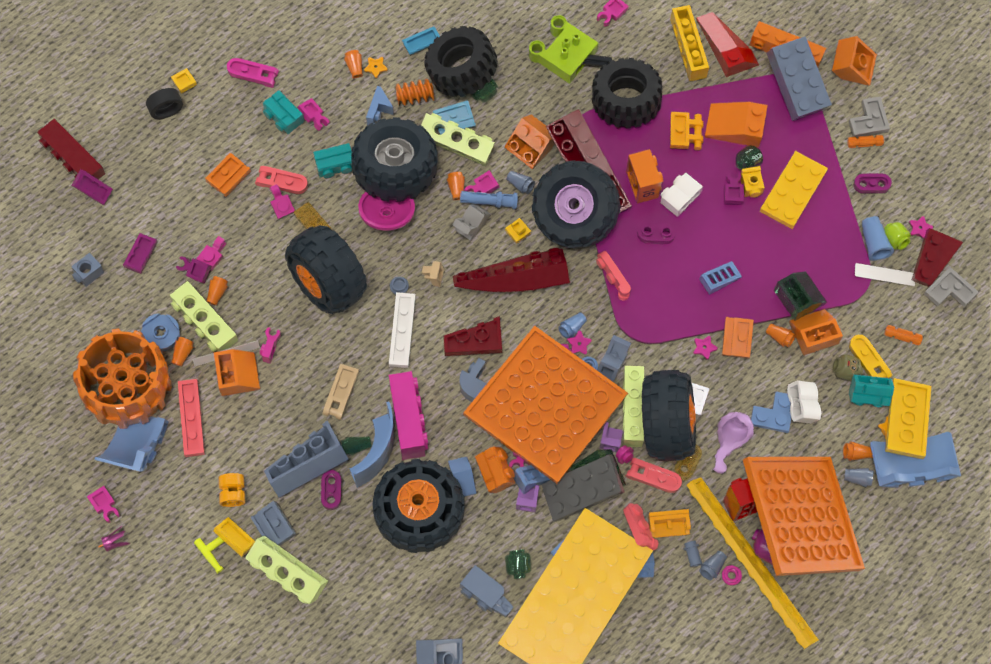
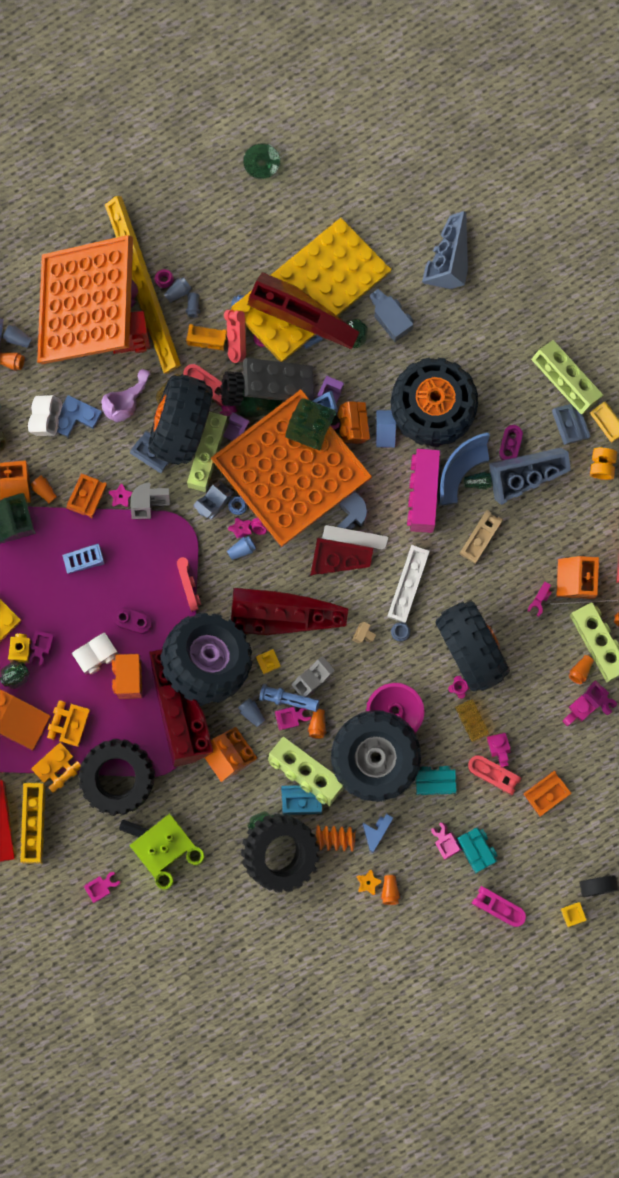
camera: 165 degrees left, 10 degrees up
dark azure tile [402,26,440,55] -> none
none -> light orange plate [31,743,81,793]
none -> light grey brick [131,483,170,519]
none -> black tyre [221,371,245,406]
none -> dark red wedge [247,272,359,350]
none -> clear green bracket [285,398,336,451]
none -> white sticker [322,525,388,549]

